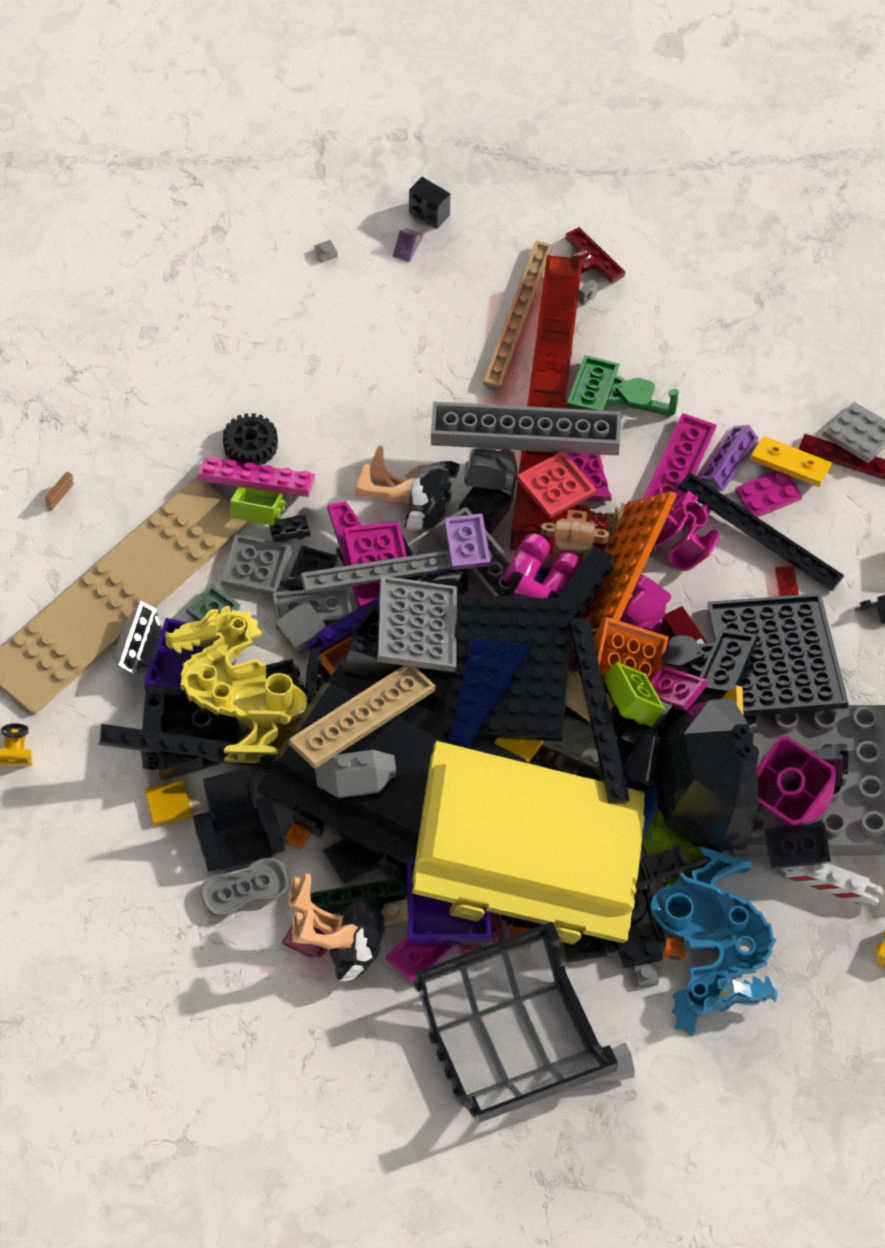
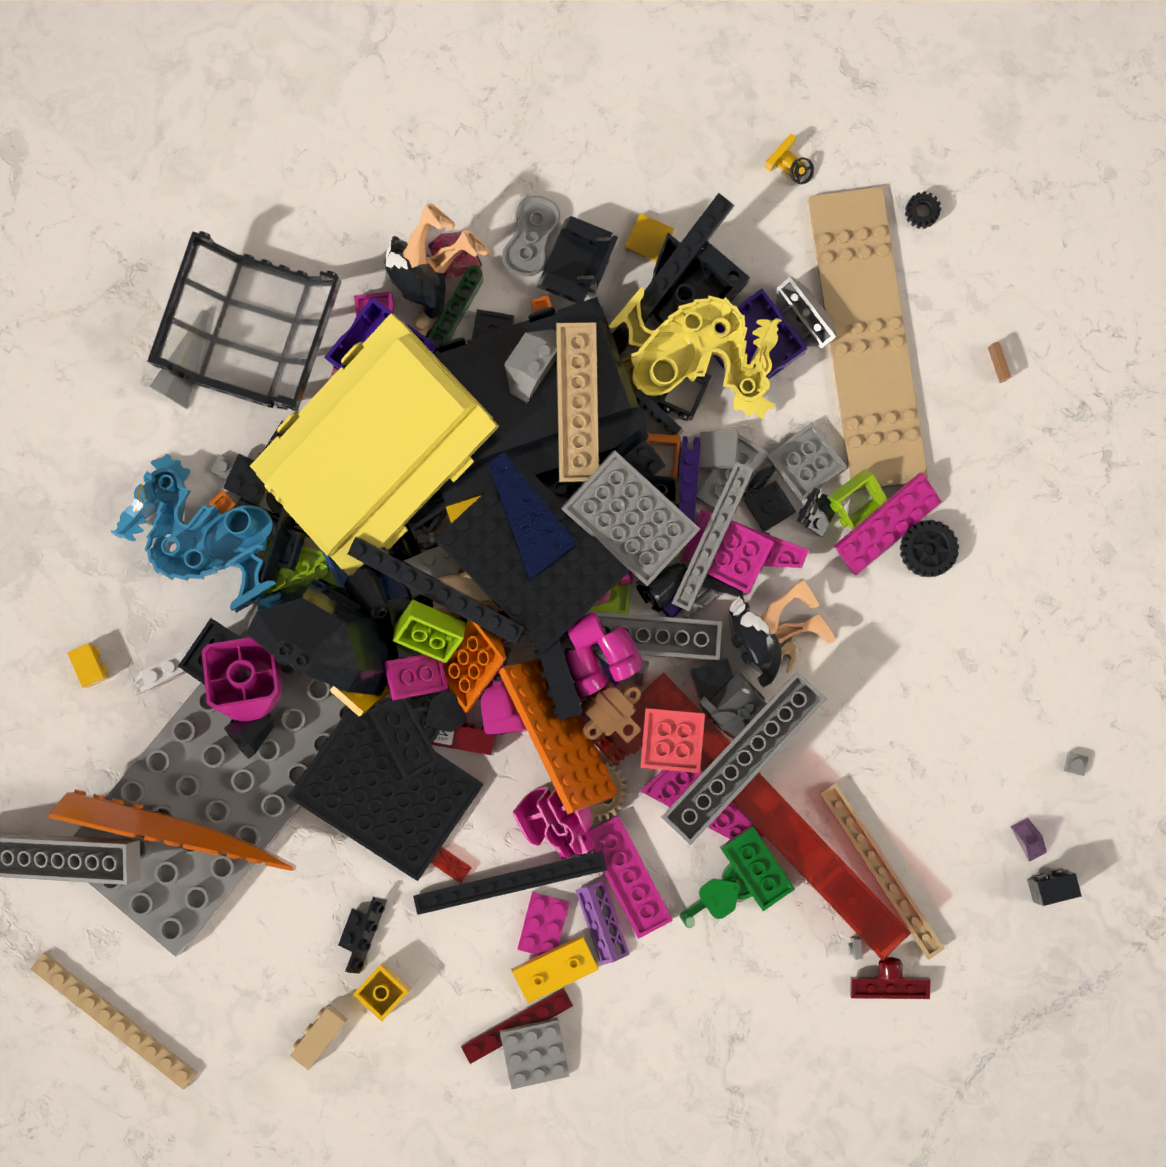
camera: 135 degrees right, 25 degrees up
sand green plate [186,584,240,621] -> none
lavender plate [445,514,490,570] -> none

